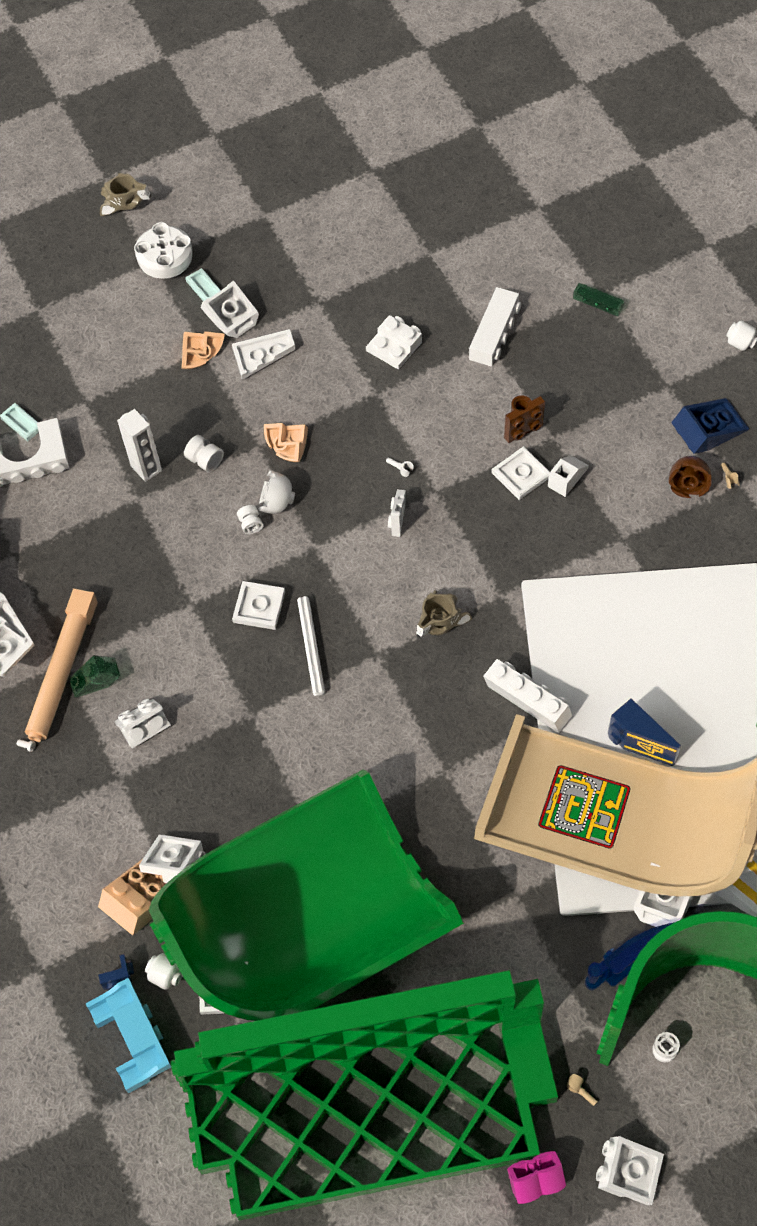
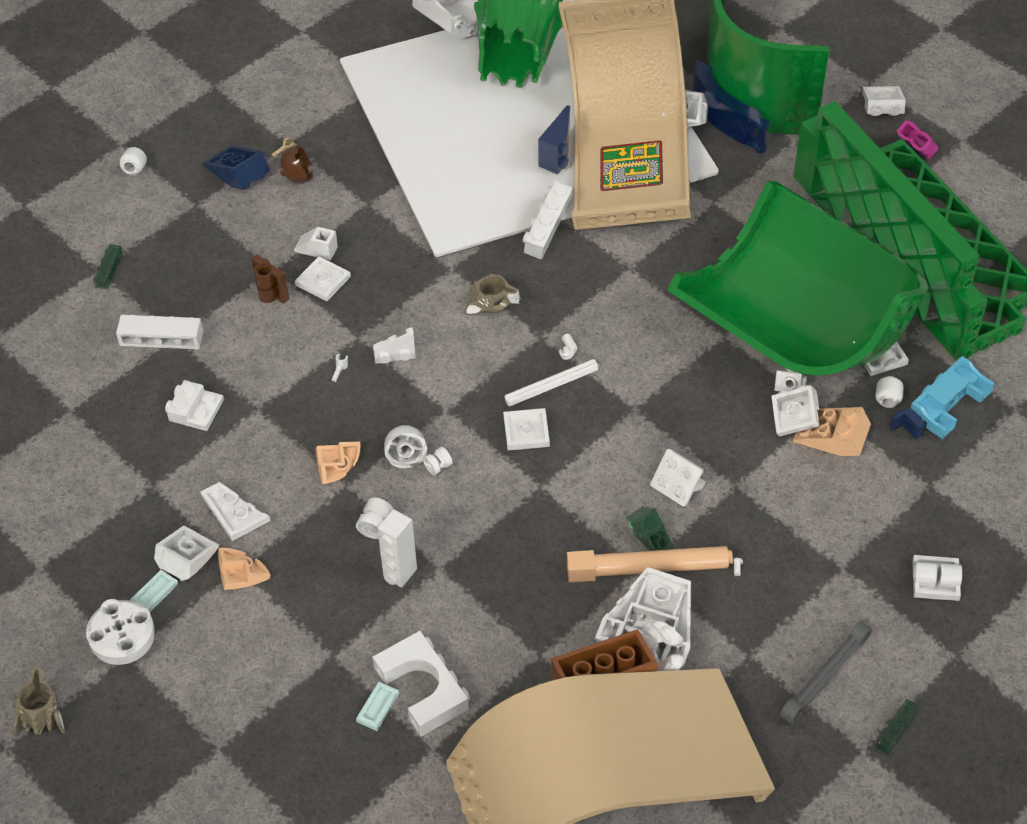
camera: 110 degrees left, 10 degrees down
none -> white arm [559,334,577,360]

